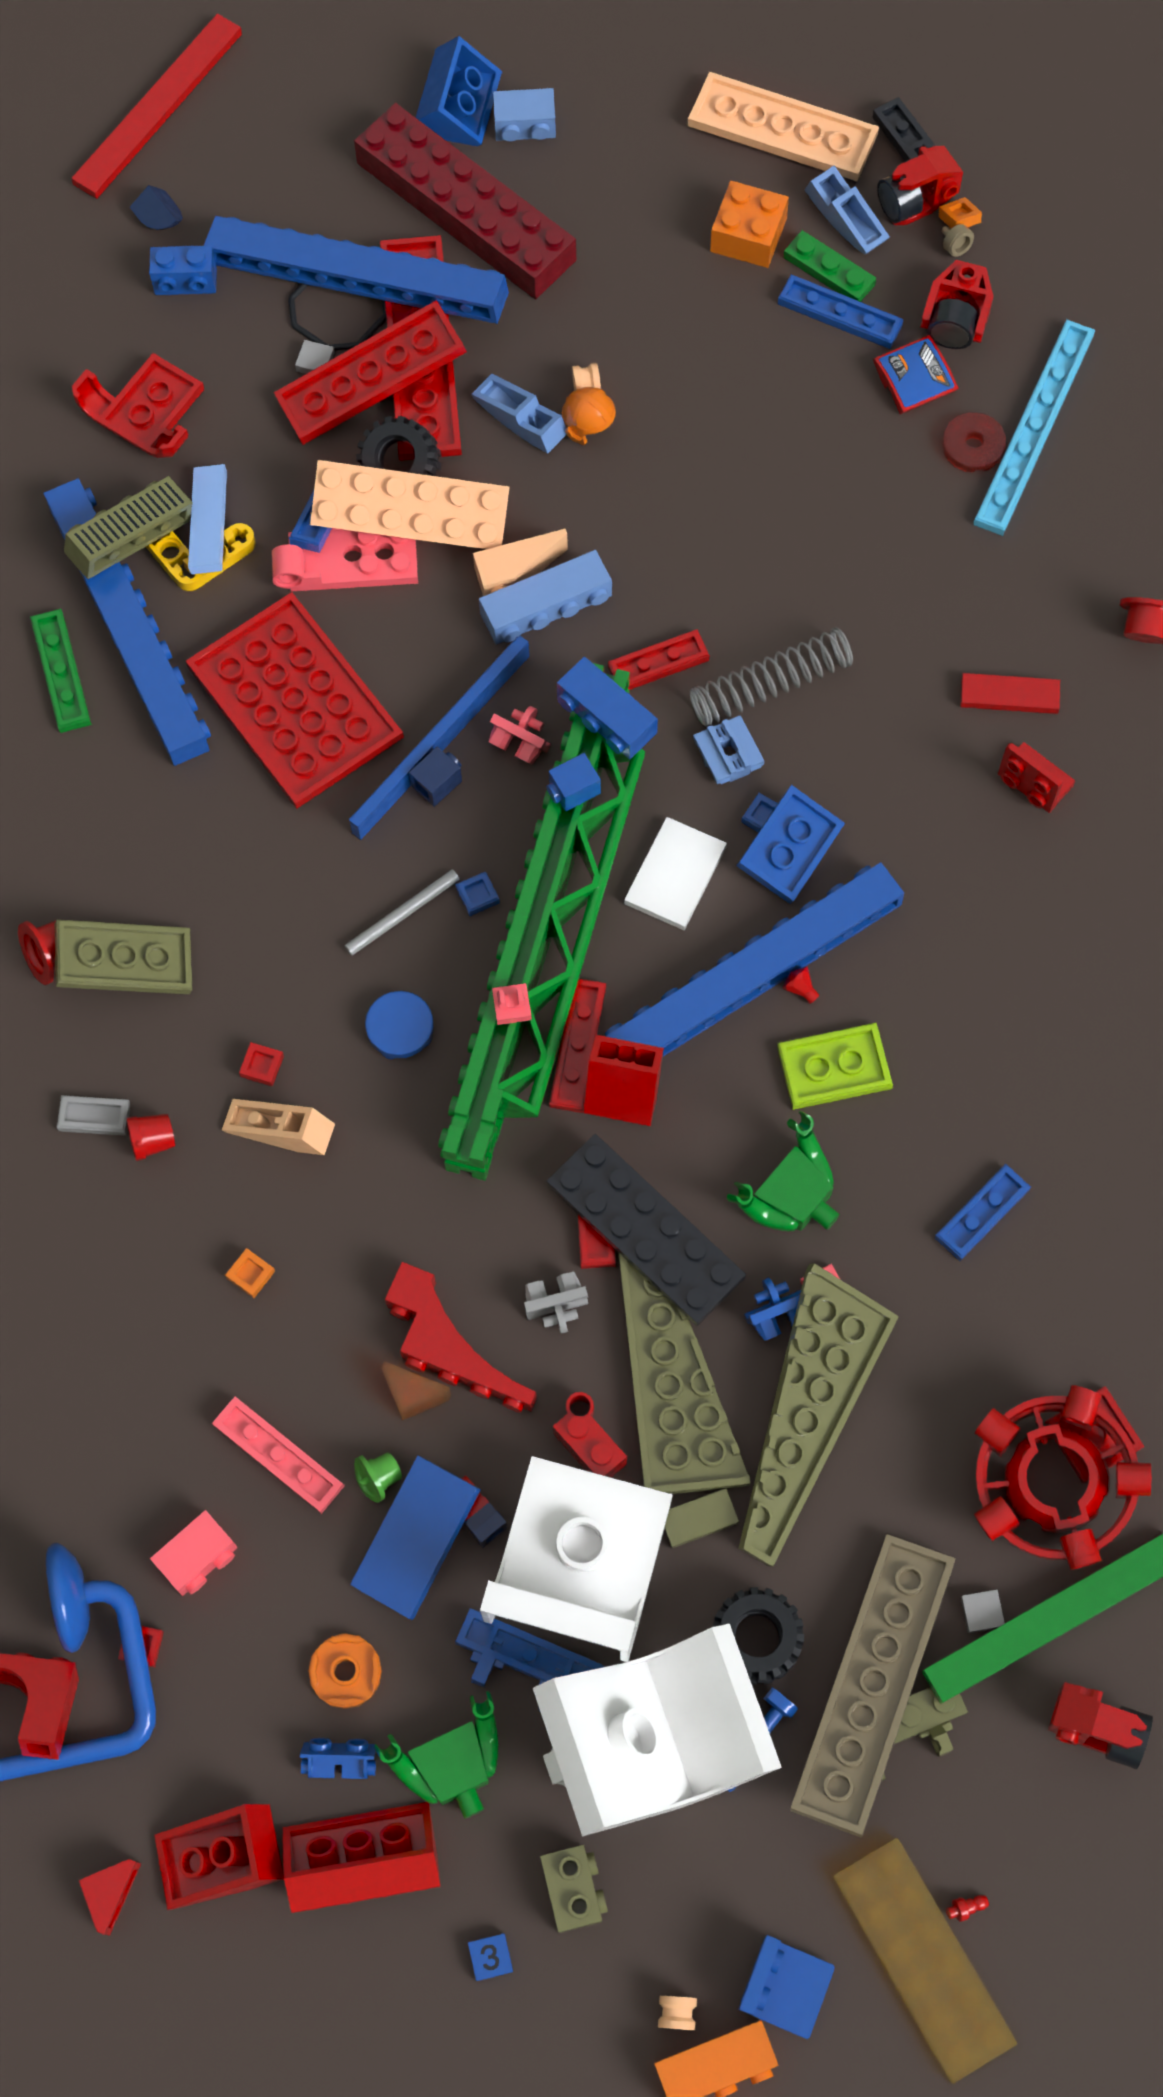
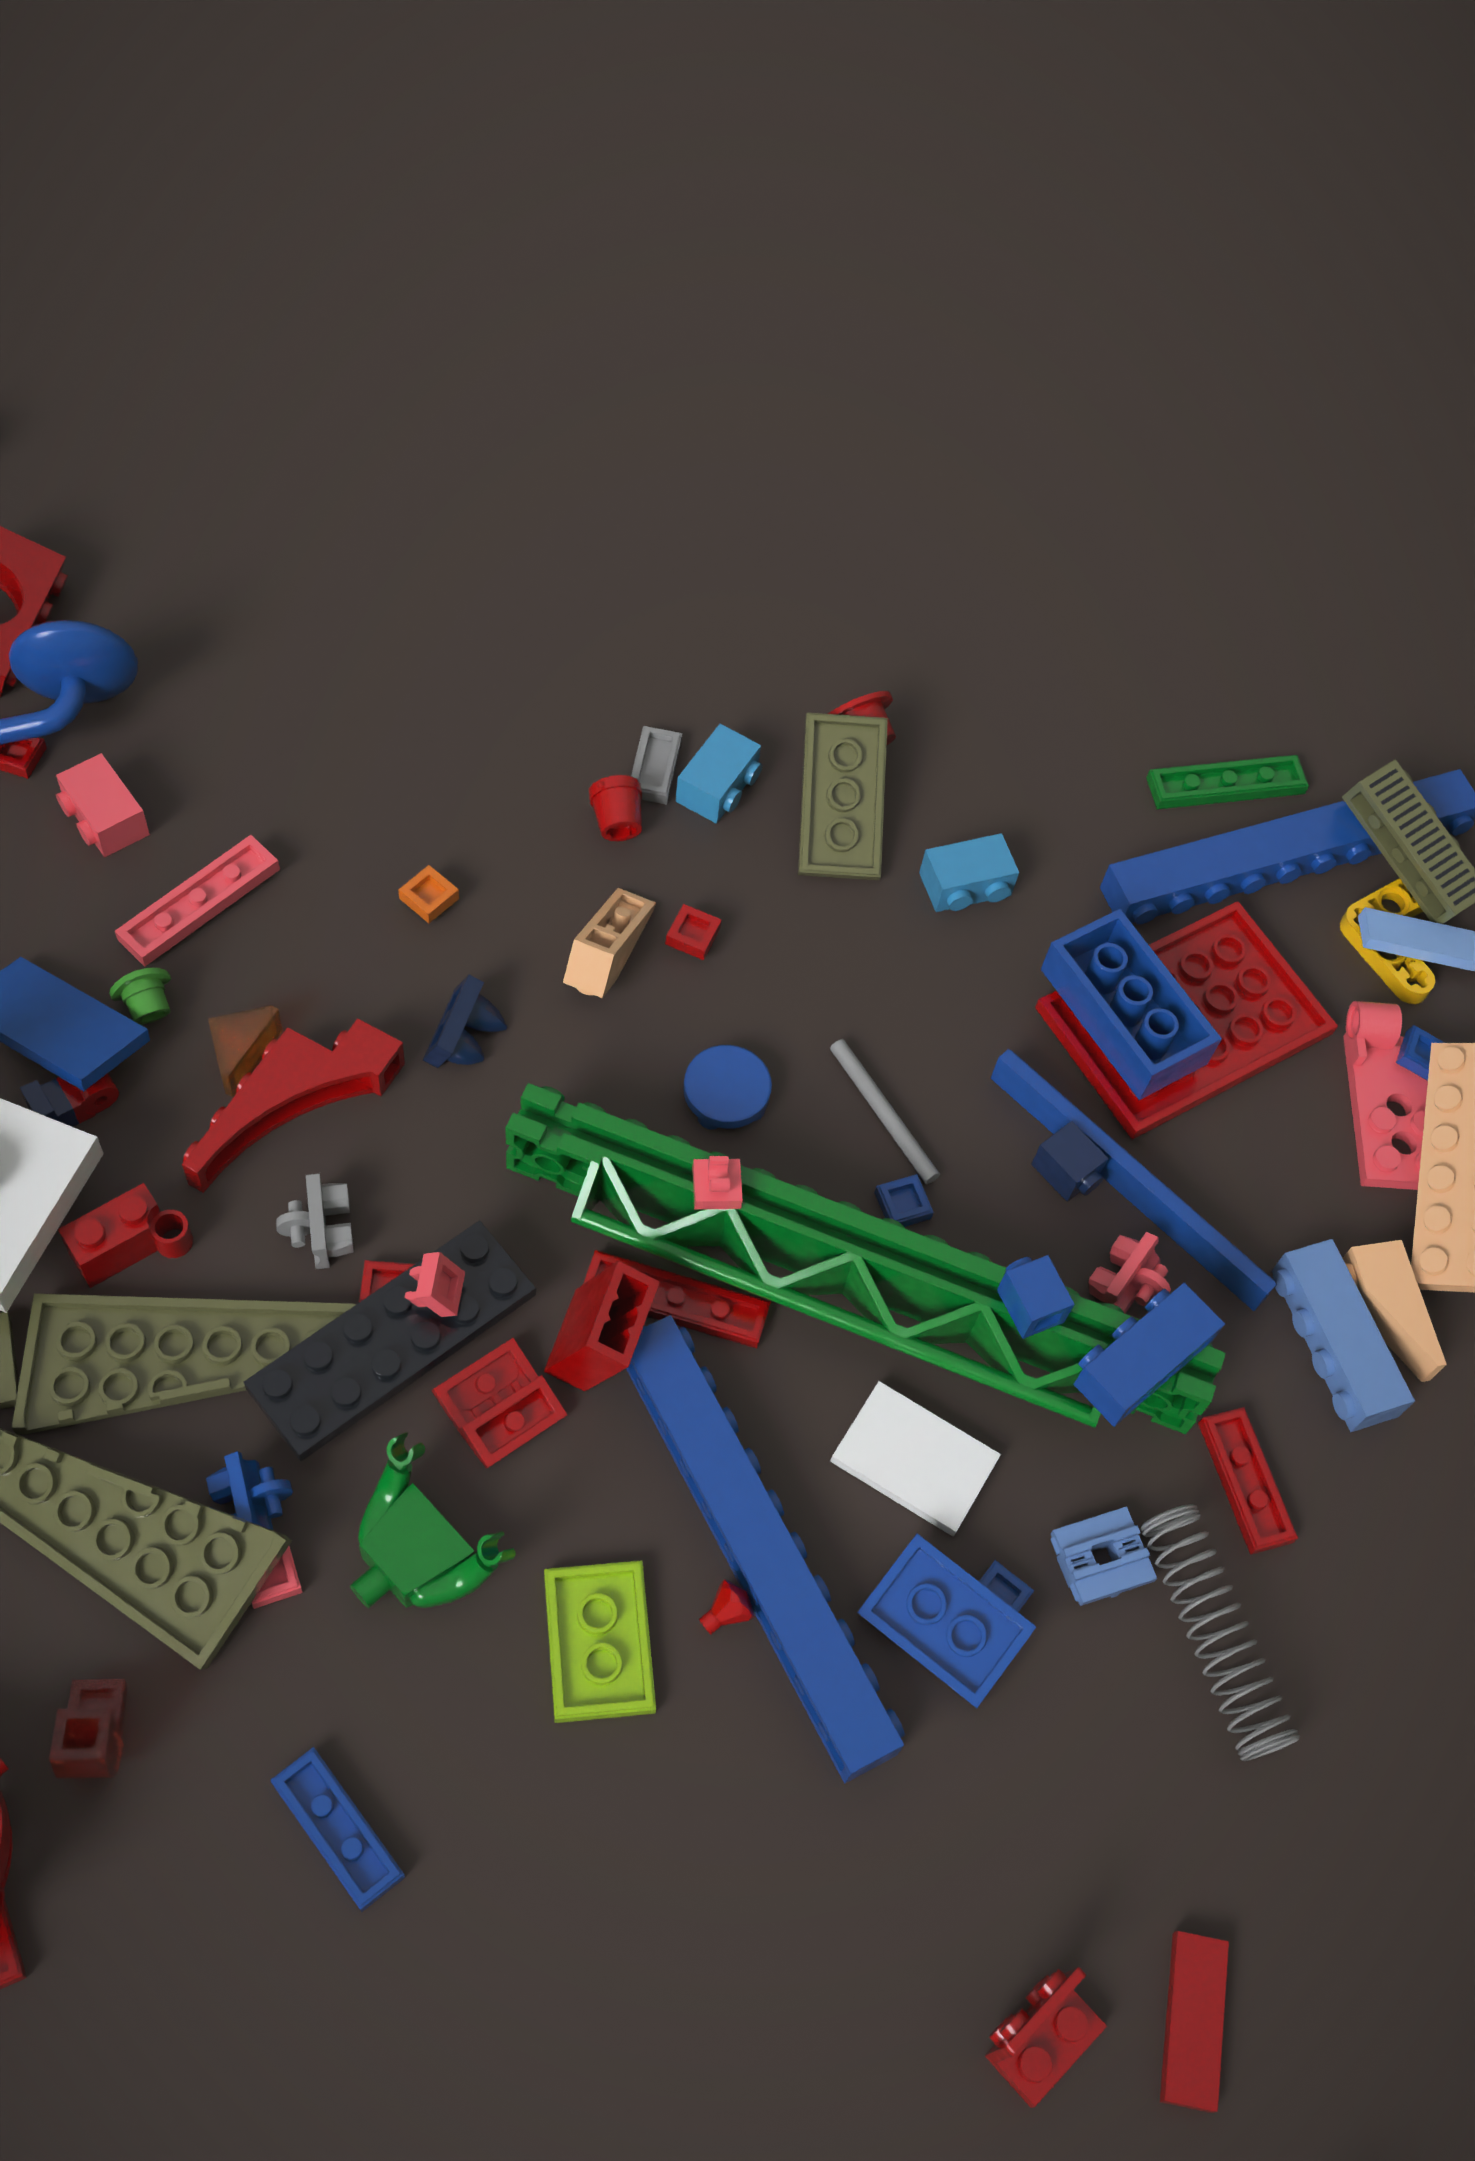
camera: 85 degrees right, 10 degrees down
none -> clear red brick [49,1679,128,1779]
none -> coral tile [405,1252,465,1317]
none -> dark blue tile [423,974,507,1068]
none -> red slope [431,1338,568,1468]
none -> dark azure brick [675,724,762,824]
none -> dark azure brick [919,833,1019,912]
none -> blue brick [1041,909,1222,1100]

